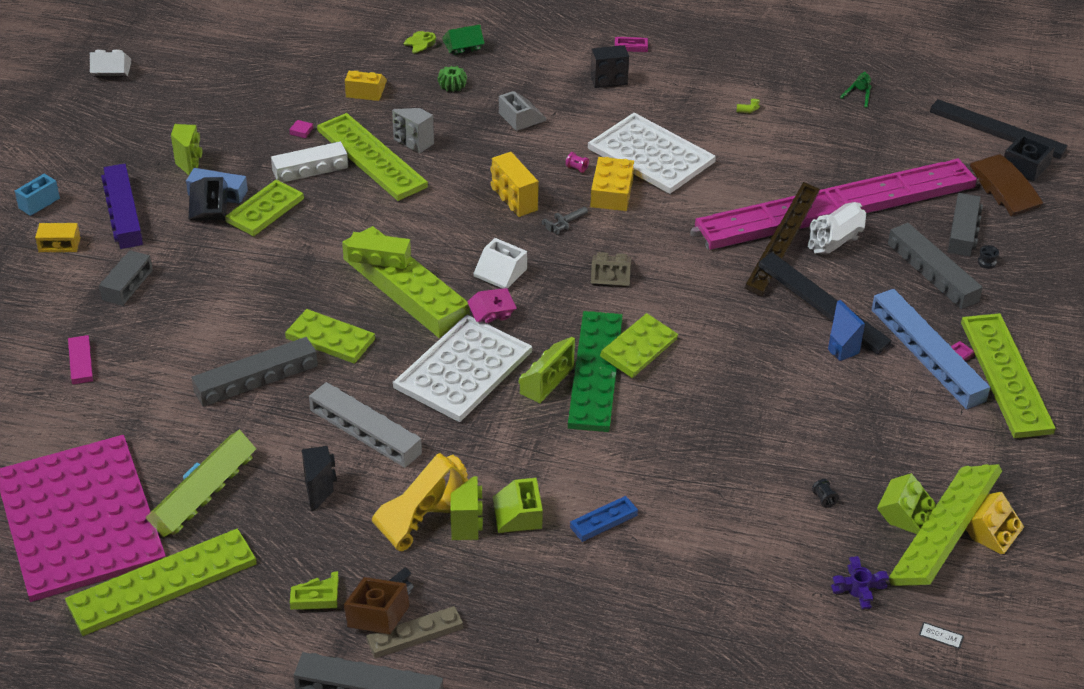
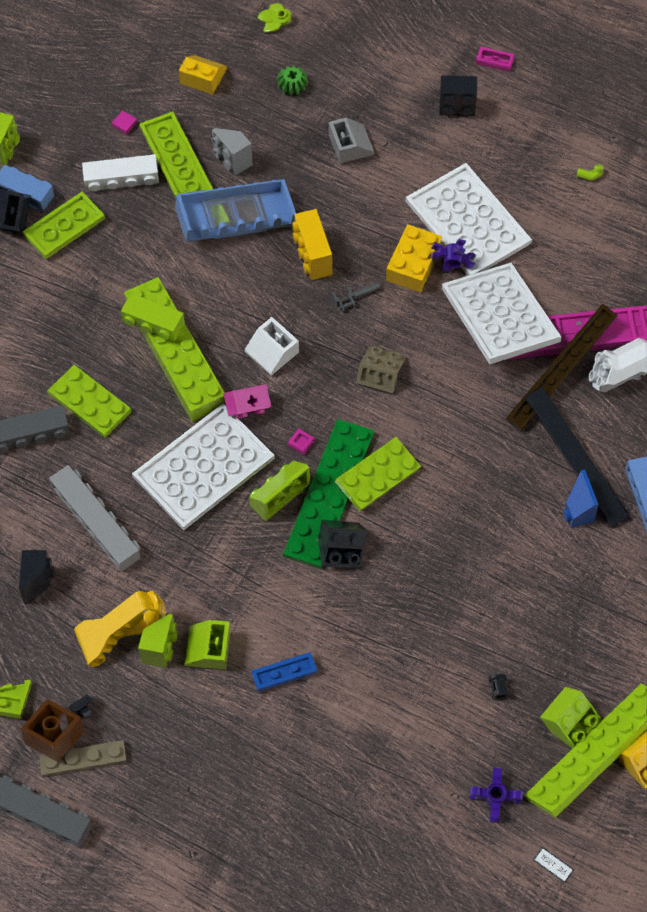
camera: 15 degrees right, 20 degrees up
green slope [442,24,485,55] -> none
dark pink bush [565,152,589,173] -> none
none -> medium blue window [175,179,296,242]
none -> dark pink tile [288,428,315,455]
none -> black slope [318,520,368,569]
none -> dark purple pin [430,239,476,273]
none -> white plate [442,263,561,365]

